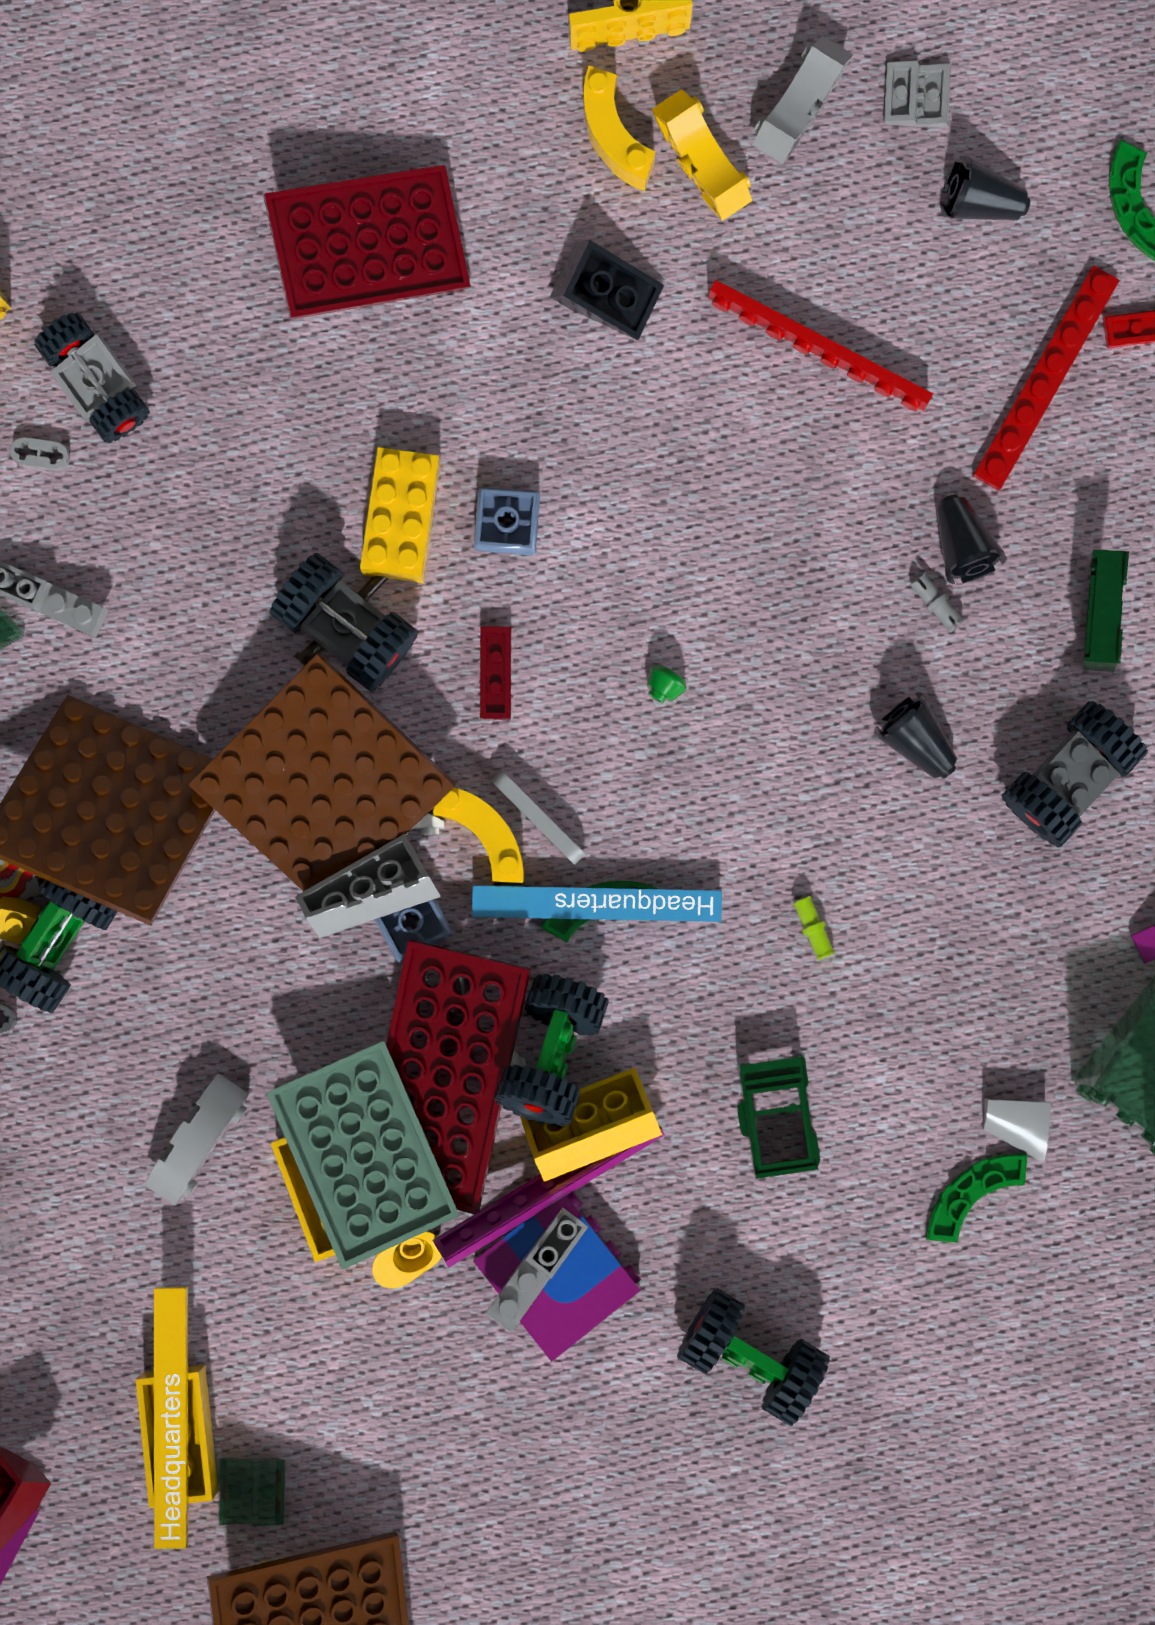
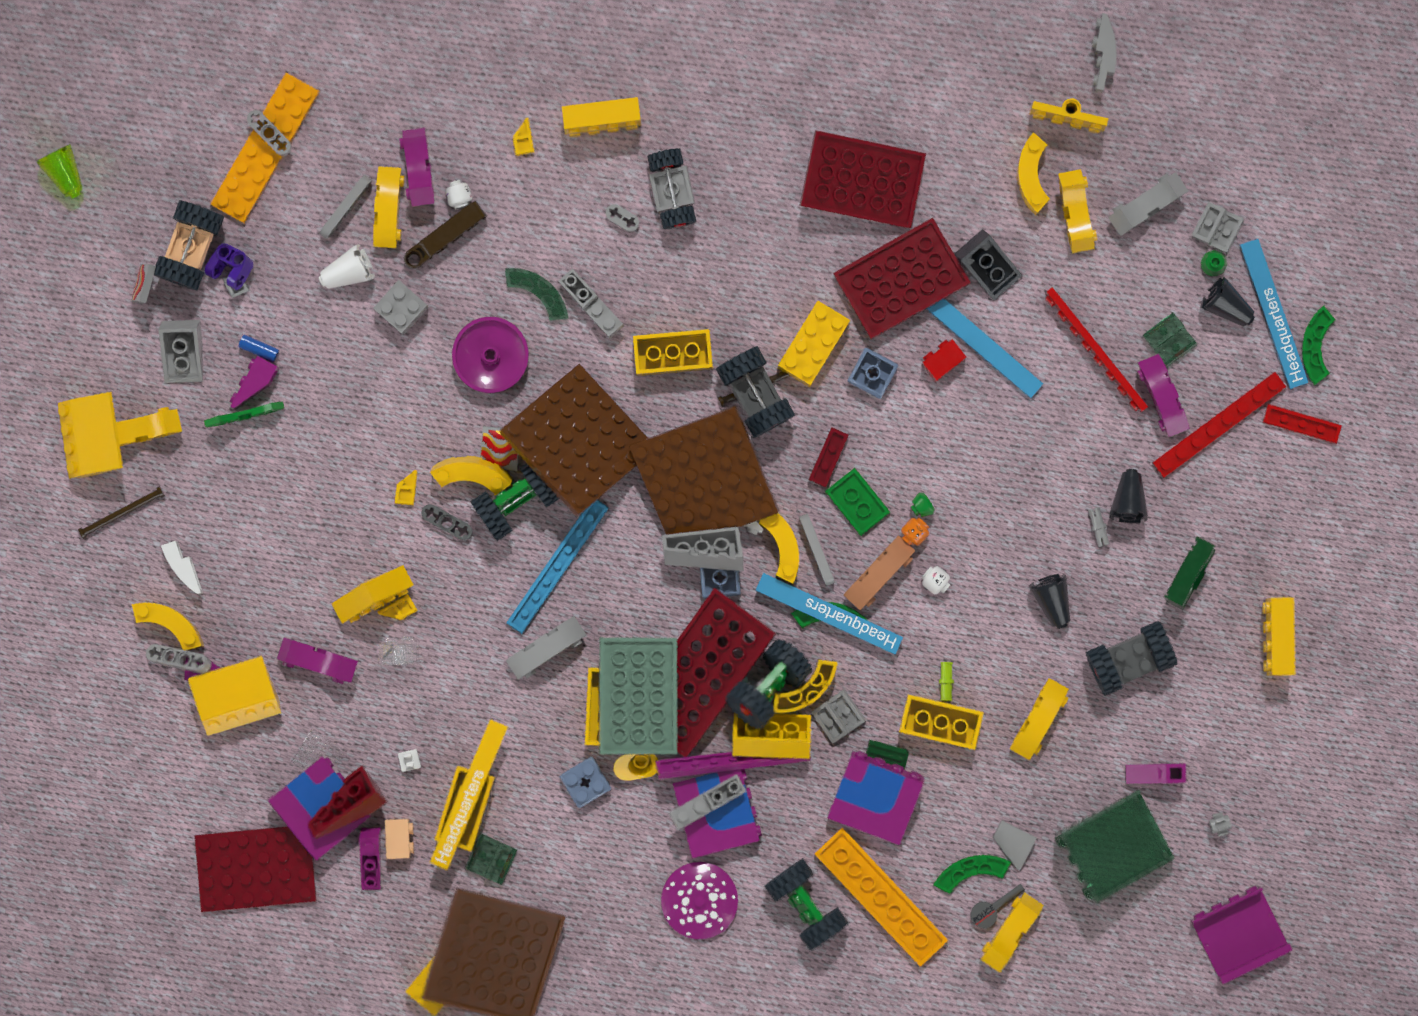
camera: 25 degrees right, 0 degrees up
none -> magenta slope [359,828,381,890]
none -> light nougat brick [385,819,414,859]
none -> white tile [398,749,421,772]
none -> dark azure tile [506,500,609,634]
none -> sand blue brick [560,757,611,808]
none -> yellow brick [633,329,713,376]
none -> magenta dish [661,862,738,939]
none -> yellow brick [773,659,838,713]
none -> light grey slope [811,689,866,744]
none -> light orange plate [814,828,948,967]
none -> green tile [825,468,891,536]
none -> magenta panel [827,751,925,845]
none -> dark red plate [833,218,971,340]
none -> nougat brick [844,535,915,610]
none -> yellow brick [899,694,984,750]
none -> orange head [901,517,930,546]
none -> white head [921,566,950,594]
none -> red brick [922,339,966,382]
none -> dark azure tile [927,299,1043,399]
none -> dark grey piece [970,884,1025,928]
none -> yellow brick [980,892,1044,973]
none -> yellow brick [1010,678,1069,760]
none -> magenta brick [1137,354,1190,437]
none -> clear green slope [1143,312,1197,367]
none -> green cone [1201,251,1227,277]
none -> dark azure tile [1239,239,1309,389]

